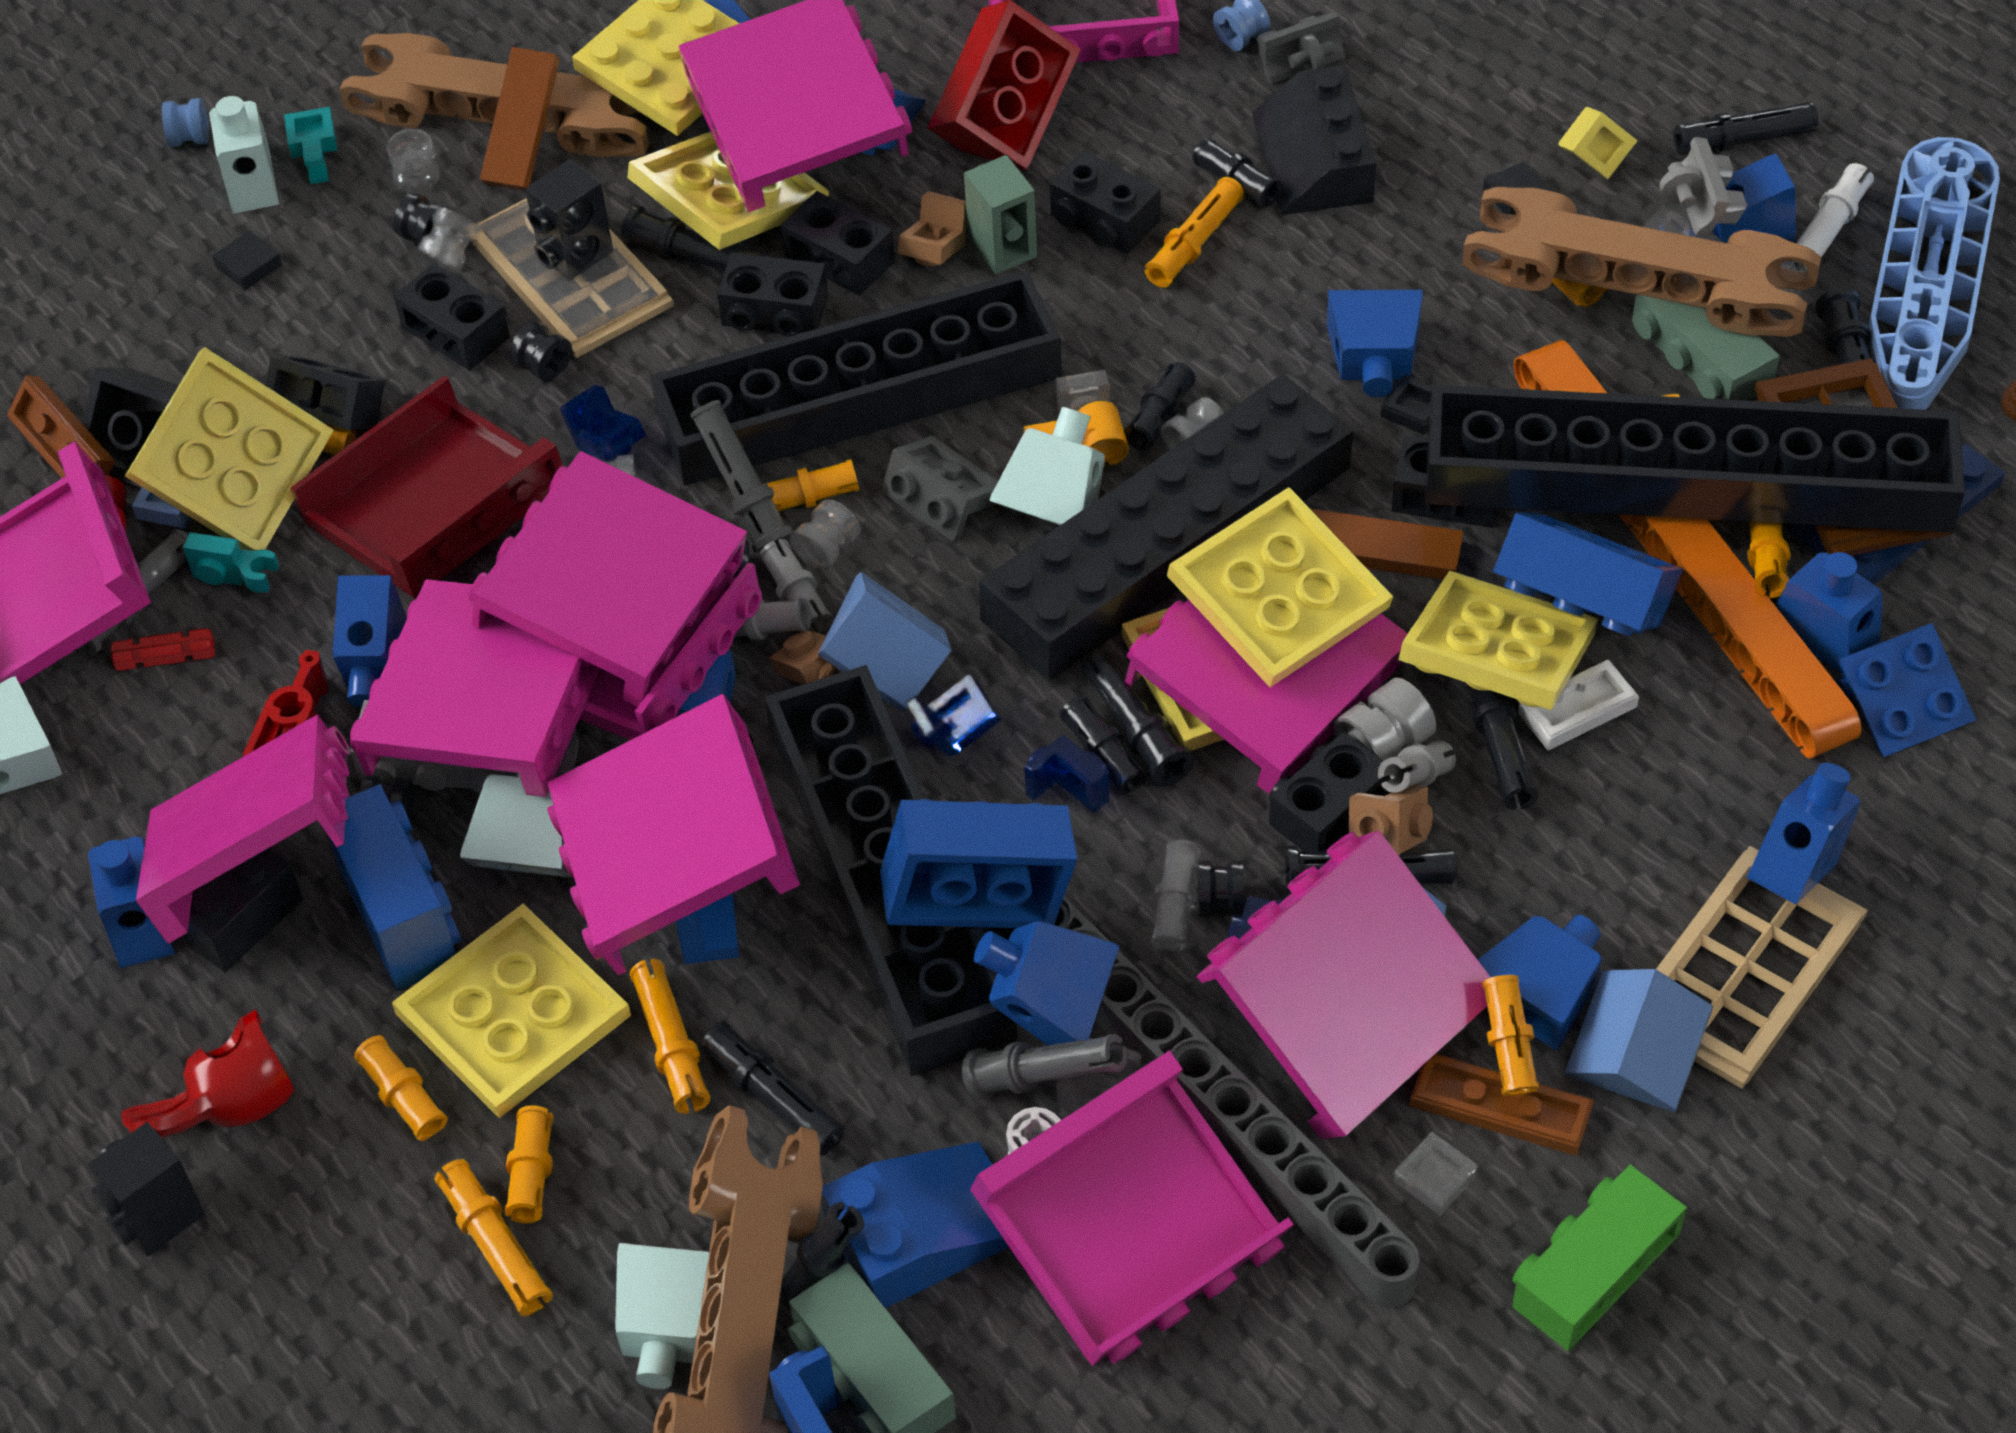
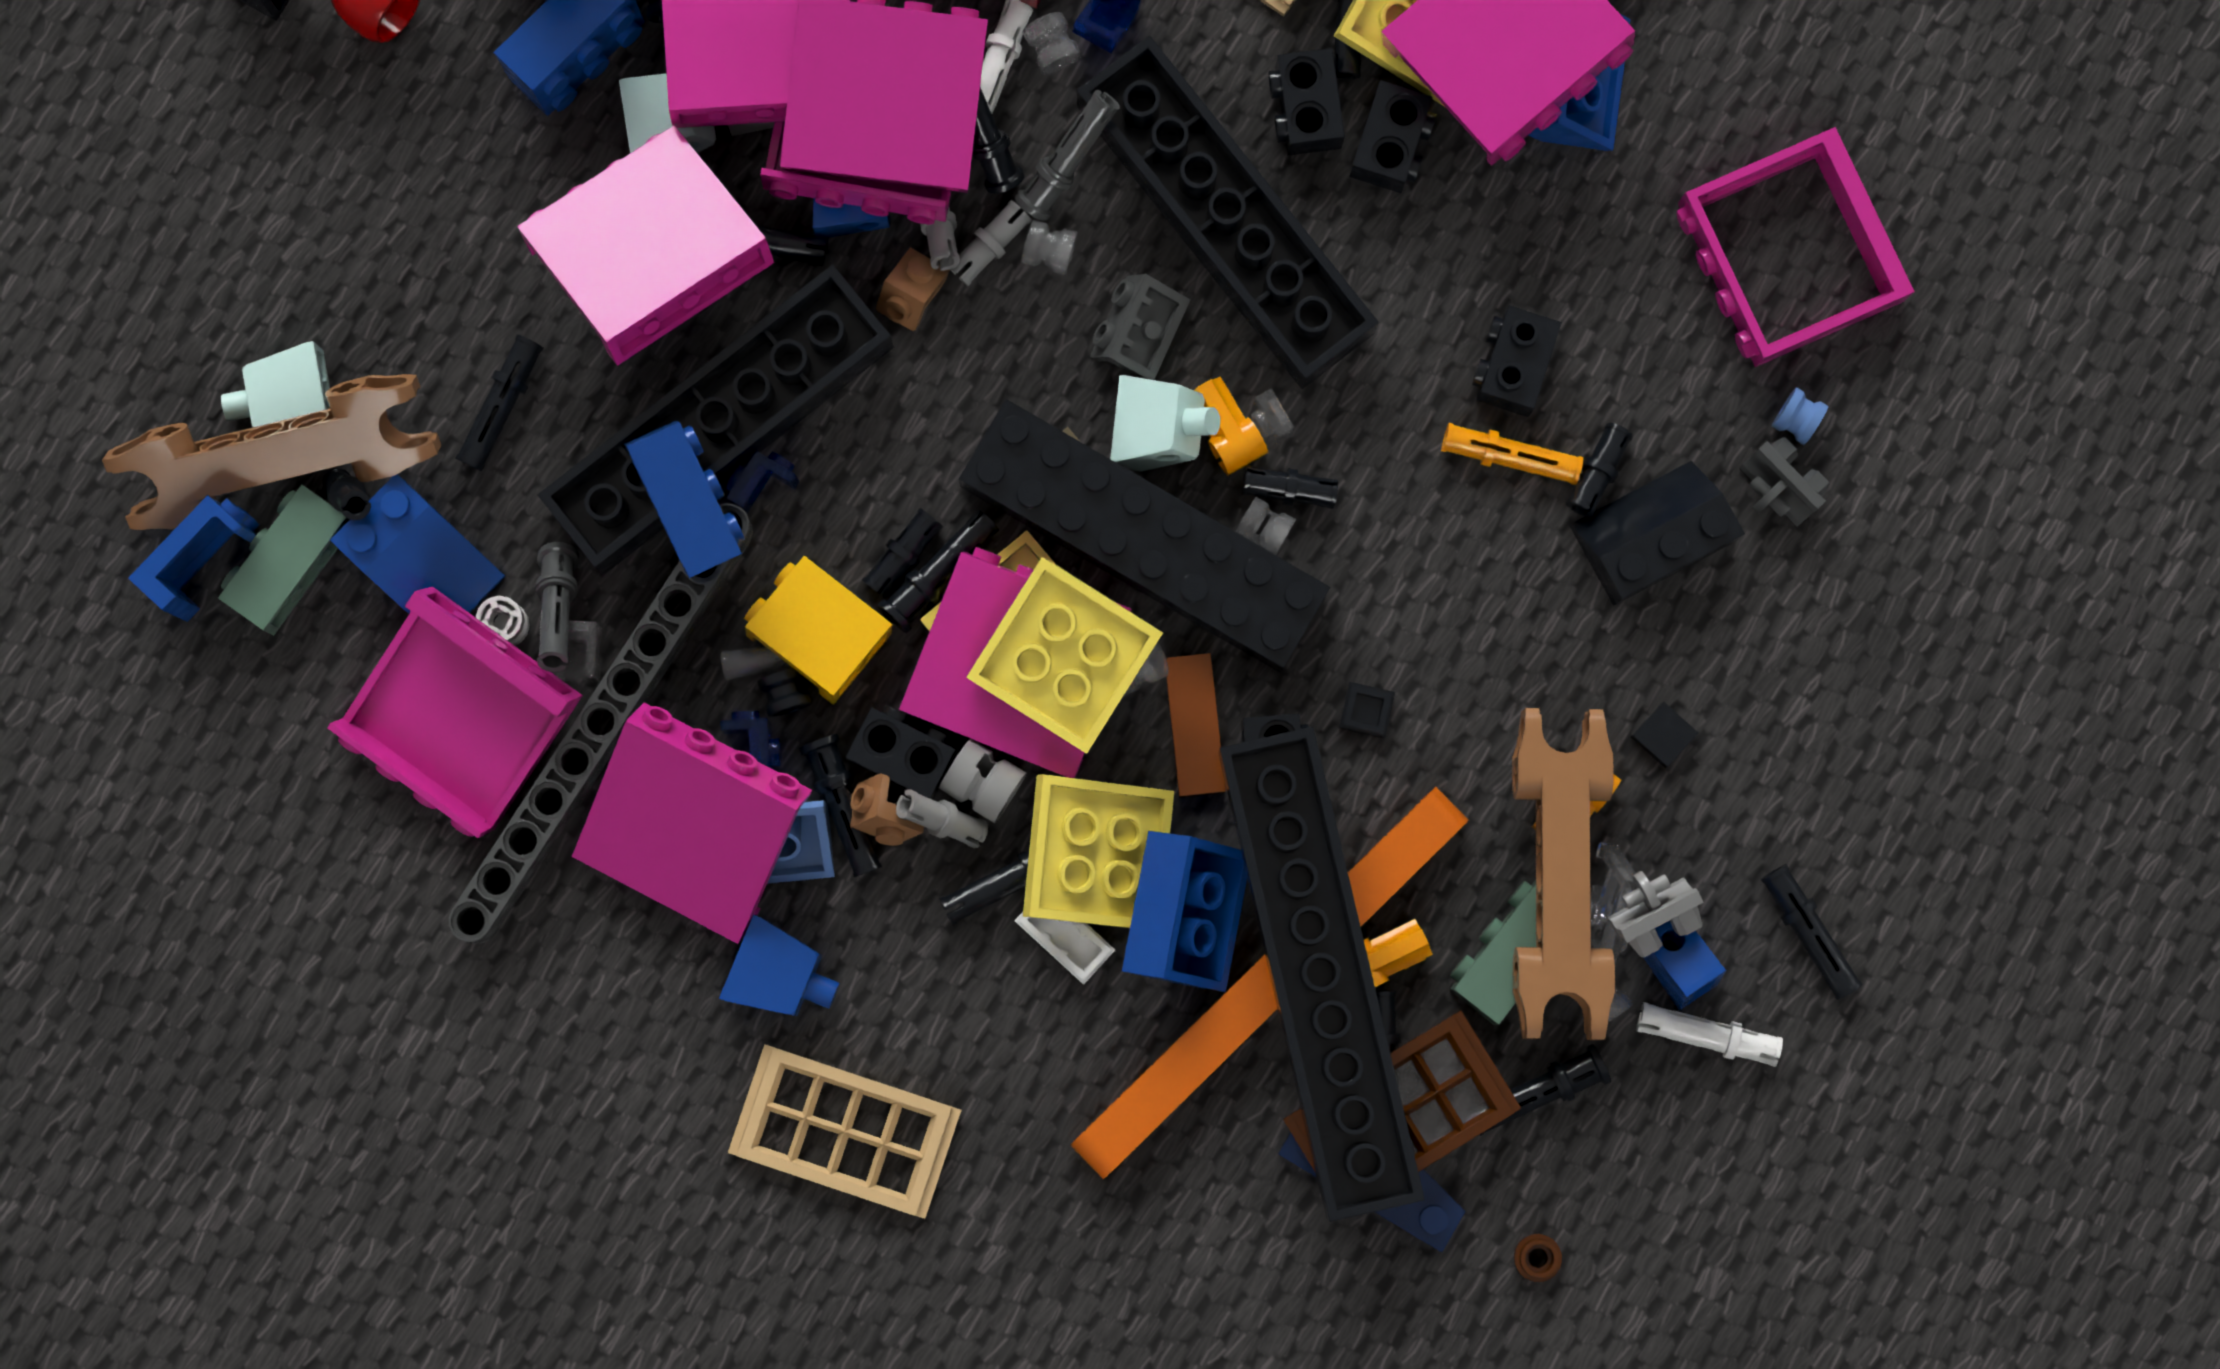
camera: 65 degrees right, 30 degrees up
light orange pin [354,1035,448,1141] -> none
light yellow plate [392,904,631,1119] -> none
light orange pin [434,1159,553,1317] -> none
light orange pin [505,1105,554,1224] -> none
light orange pin [629,958,711,1114] -> none
light orange pin [762,459,859,511] -> none
medium blue slope [817,572,952,711] -> none
medium nougat bracket [897,191,967,266] -> none
clear blue bracket [906,674,1002,757] -> none
red slope [927,0,1081,170] -> none
sand green brick [964,155,1038,275] -> none
blue torso [974,921,1119,1046] -> none
clear blue bracket [1024,734,1109,813] -> none
blue torso [1327,290,1423,398] -> none
clear plate [1394,1132,1478,1215] -> none
dark orange tile [1410,1054,1594,1156] -> none
light orange pin [1482,975,1540,1096] -> none
bright green brick [1512,1164,1687,1352] -> none
light yellow panel [1558,106,1638,179] -> none
medium blue slope [1565,969,1713,1113] -> none
light orange pin [1747,522,1790,598] -> none
blue torso [1747,763,1861,905] -> none
blue torso [1775,552,1882,674] -> none
blue hinge [1835,623,1976,758] -> none
light blue beam [1868,137,2000,410] -> none
none -> yellow panel [744,556,892,705]

